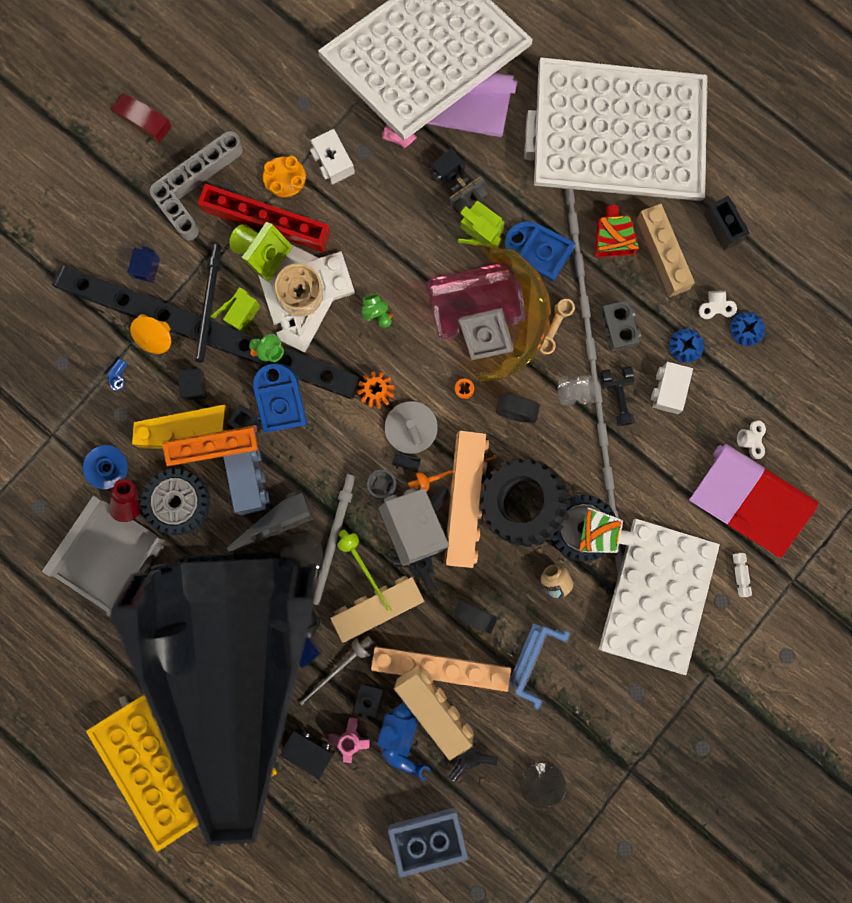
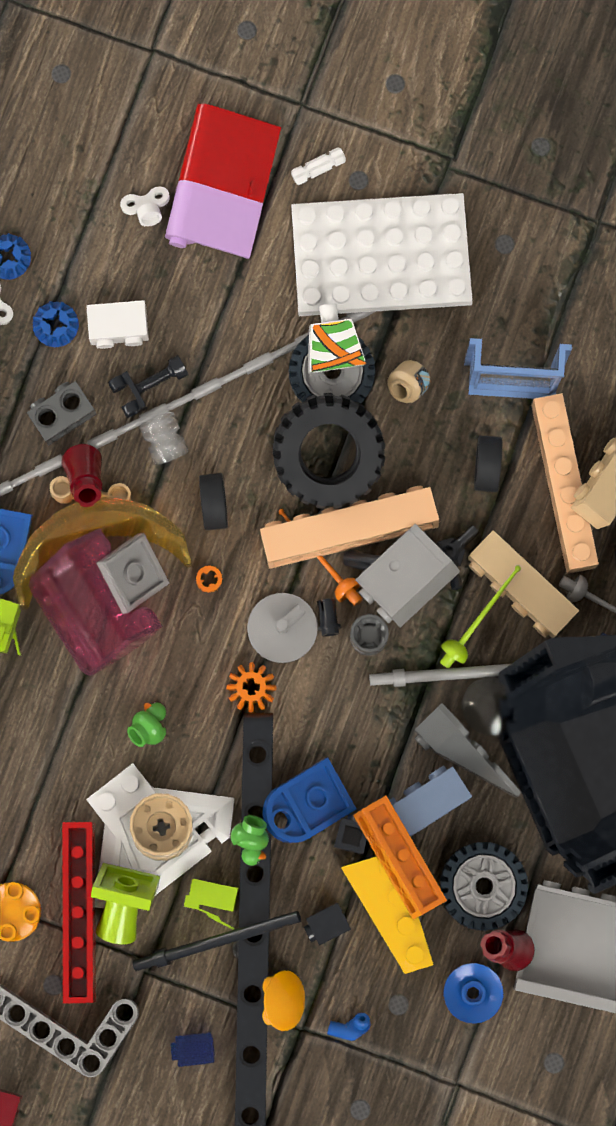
camera: 110 degrees left, 0 degrees up
none -> dark red plant [62,444,102,507]

